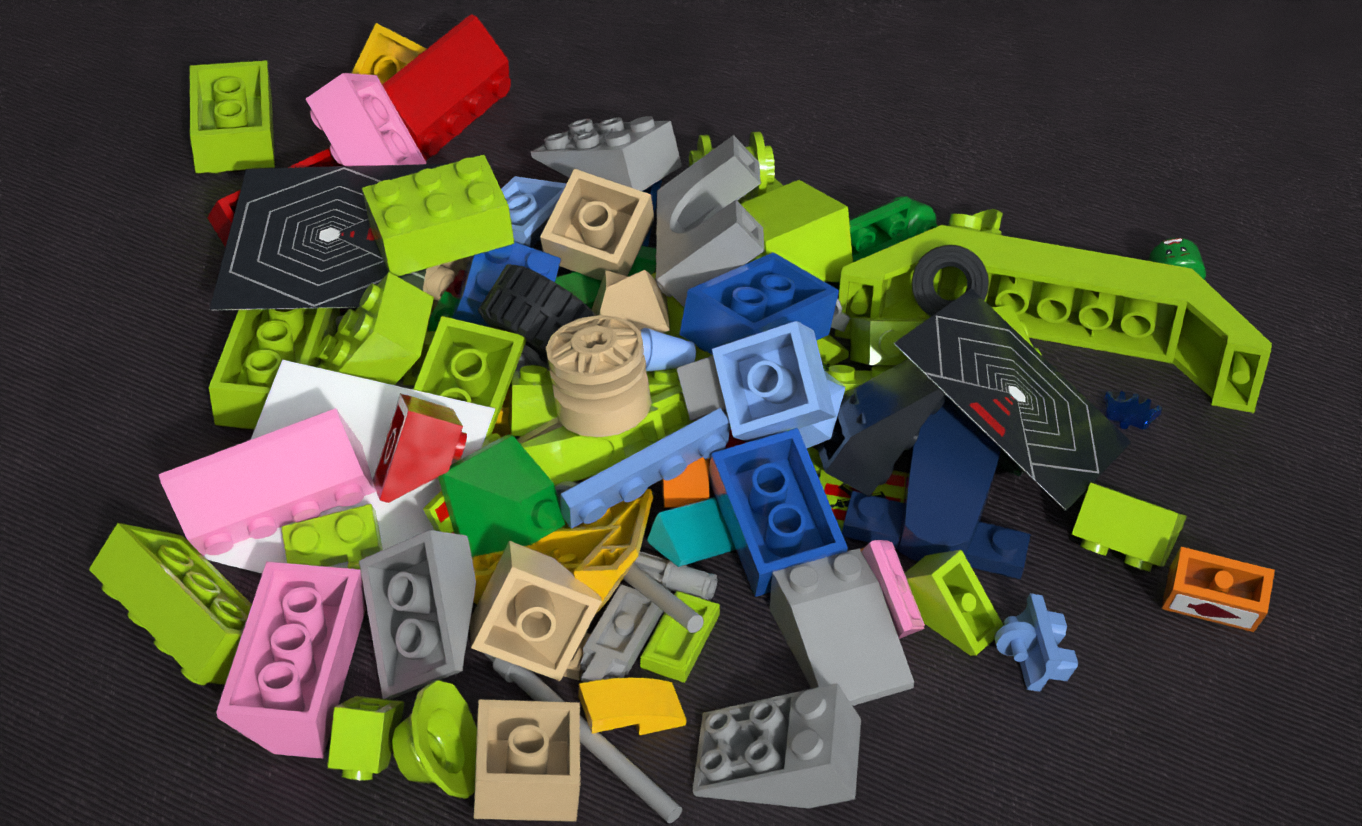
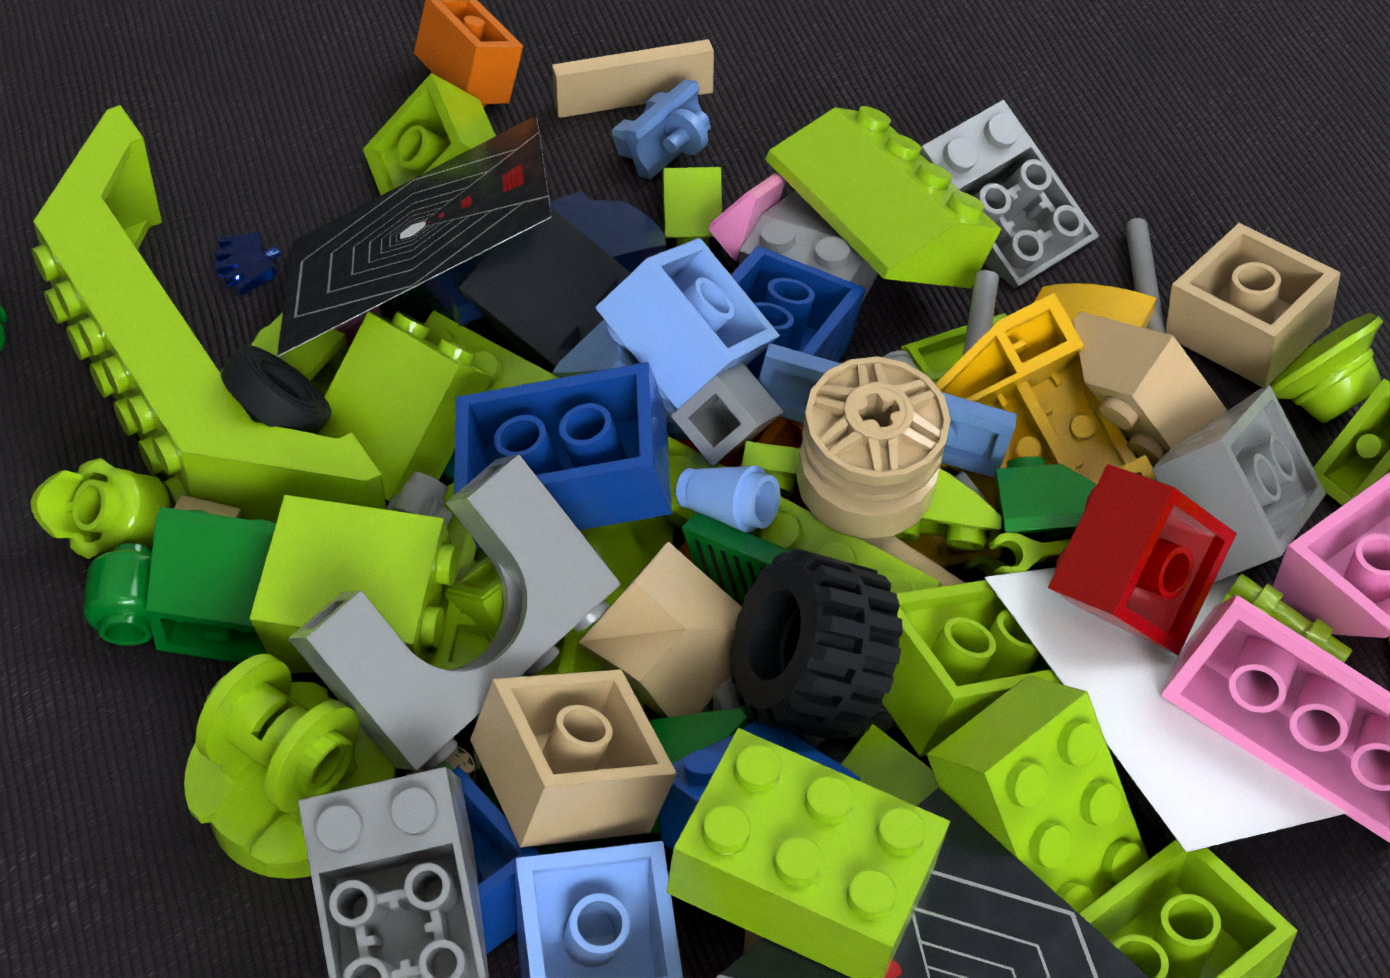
camera: 135 degrees left, 5 degrees up
none -> tan tile [552,39,714,118]
none -> lime slope [765,106,1002,289]

